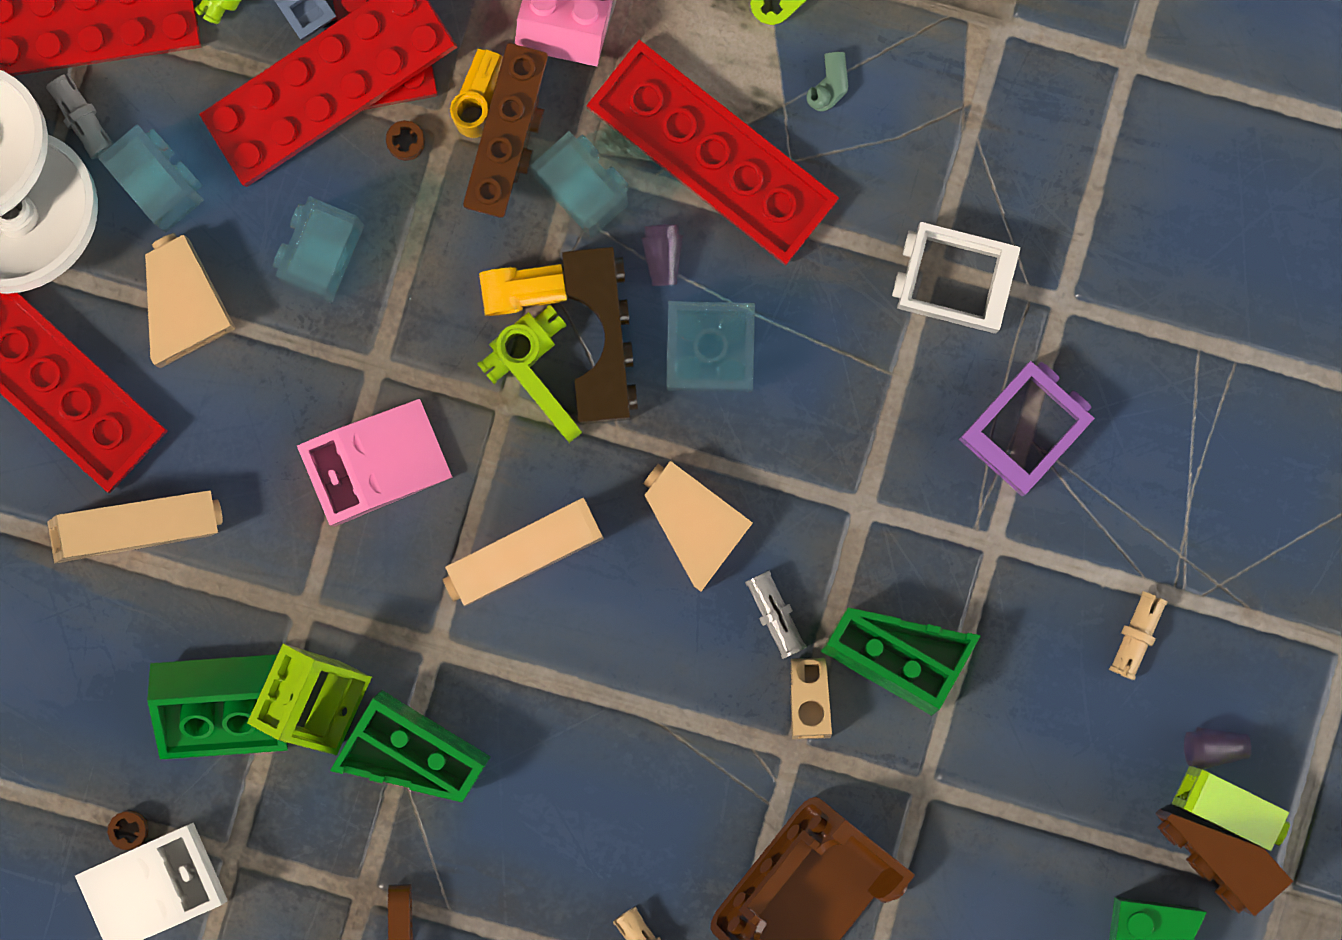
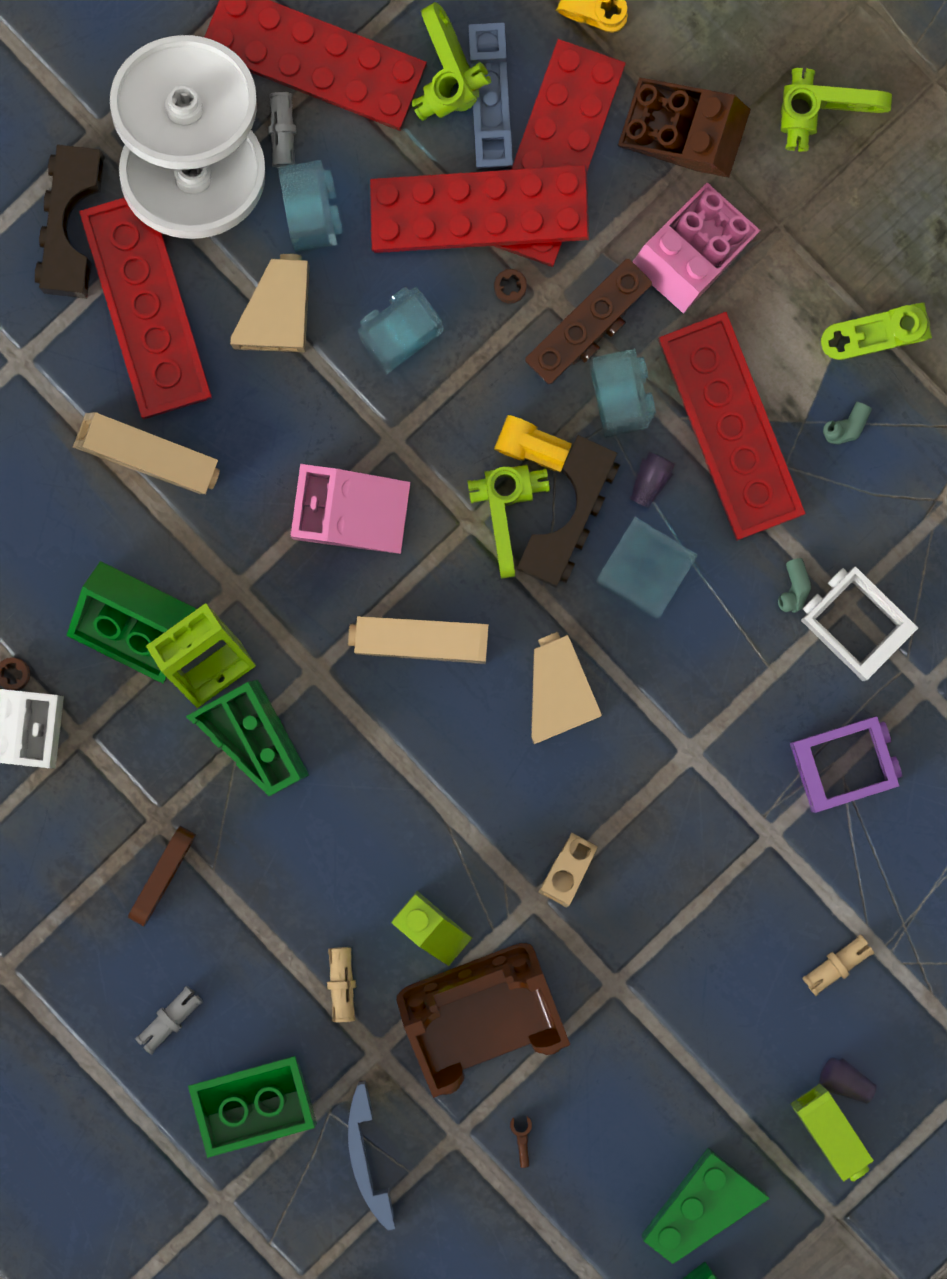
camera: 35 degrees right, 0 degrees up
yellow piece [450,49,503,138] -> none
light grey pin [745,570,807,659] -> none
green wedge [821,607,981,716] -> none
reddish brown slope [1155,809,1294,917] -> none
none -> lime slope [391,891,472,966]
none -> sand green arm [778,558,811,613]

